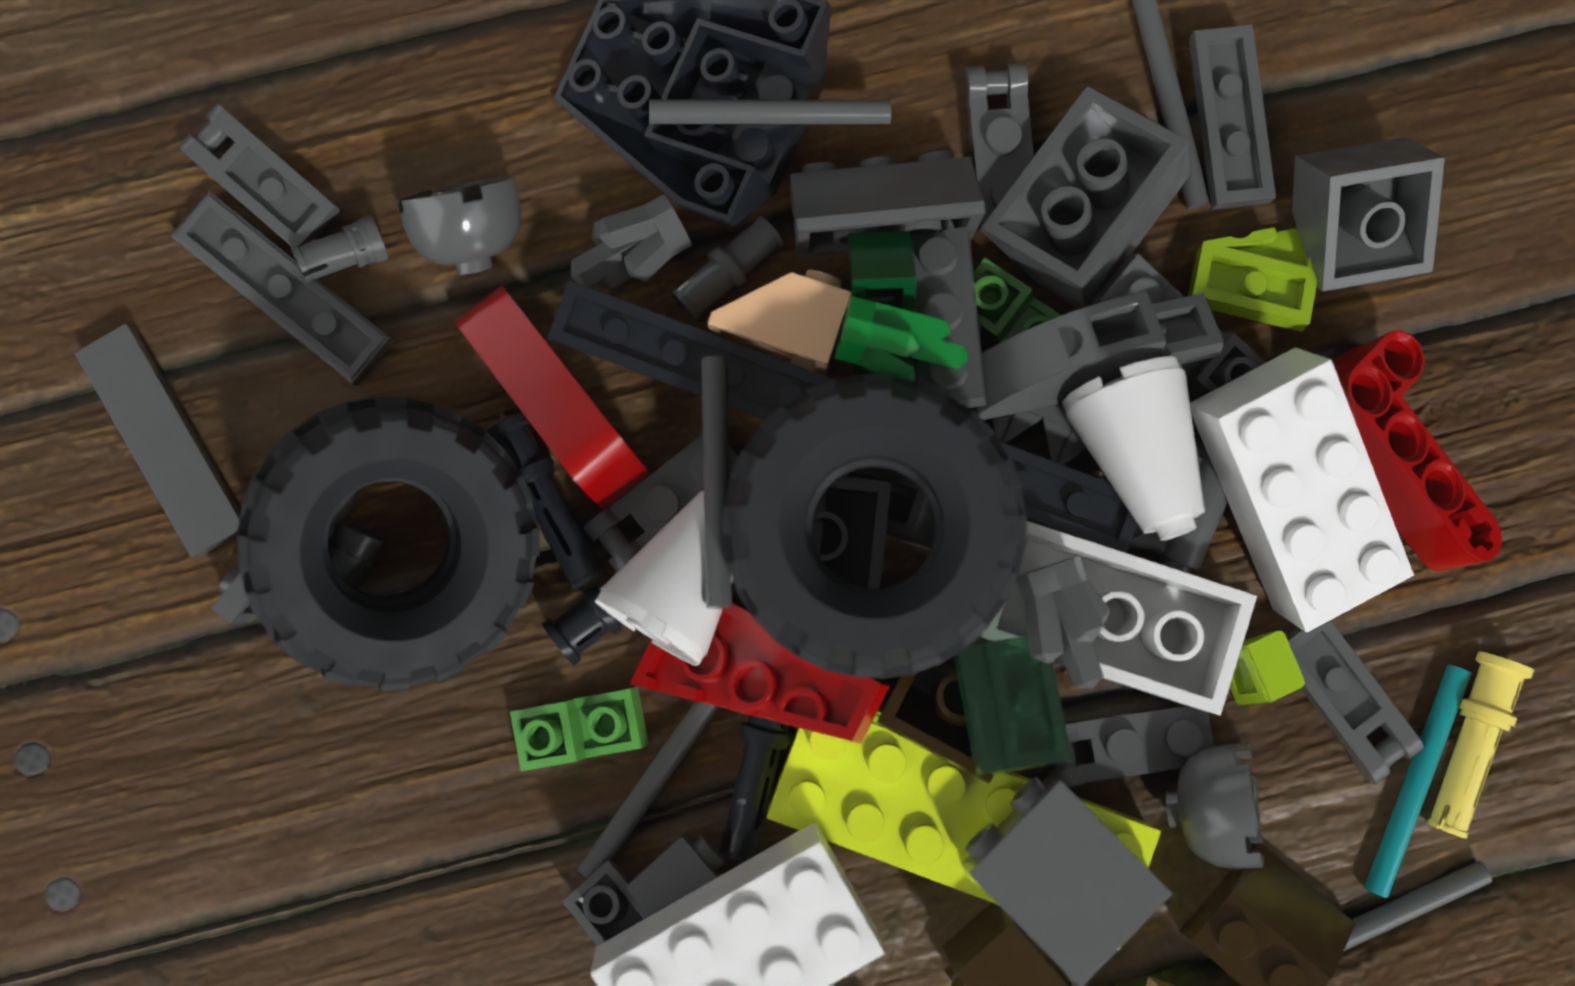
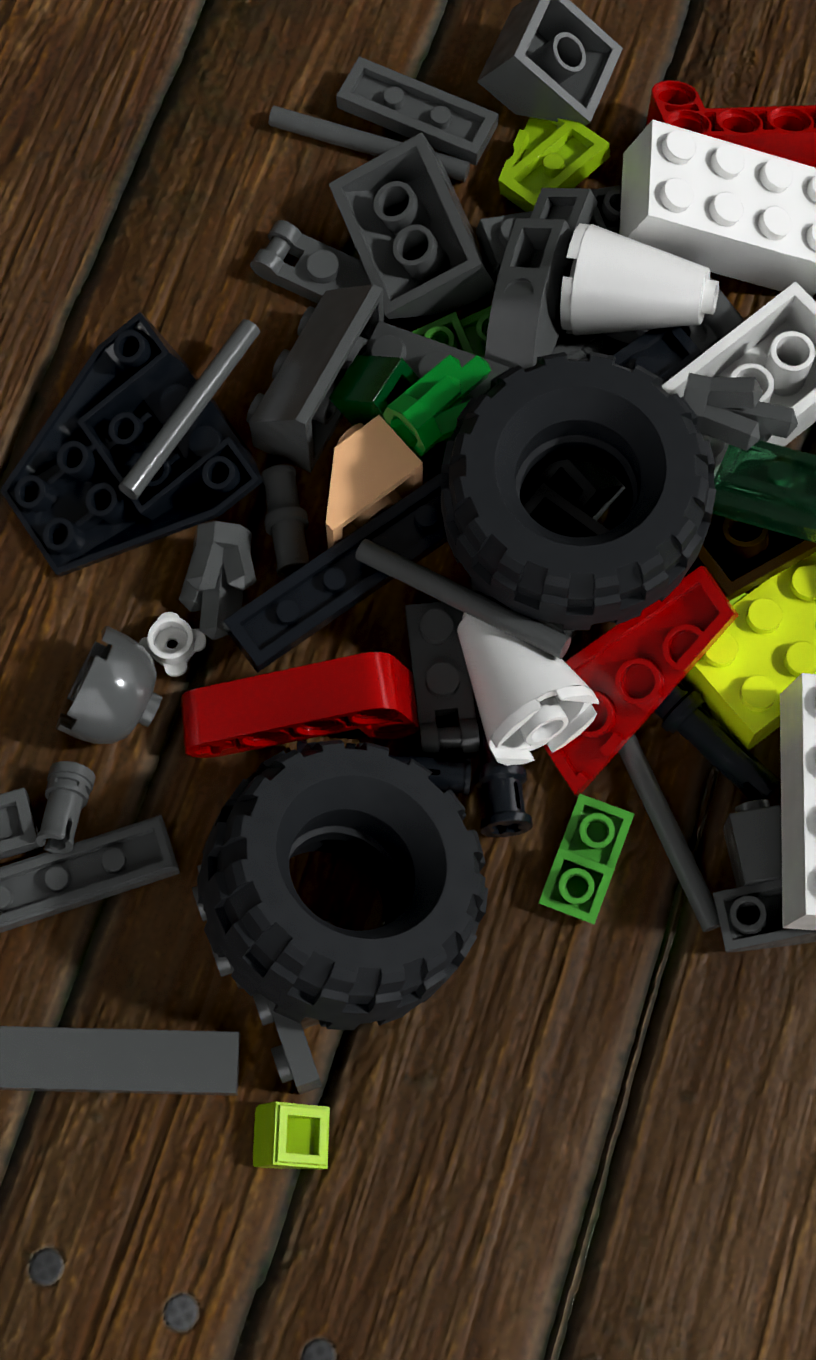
camera: 55 degrees left, 15 degrees down
none -> white plate [139,612,206,677]
none -> lime slope [253,1101,330,1170]

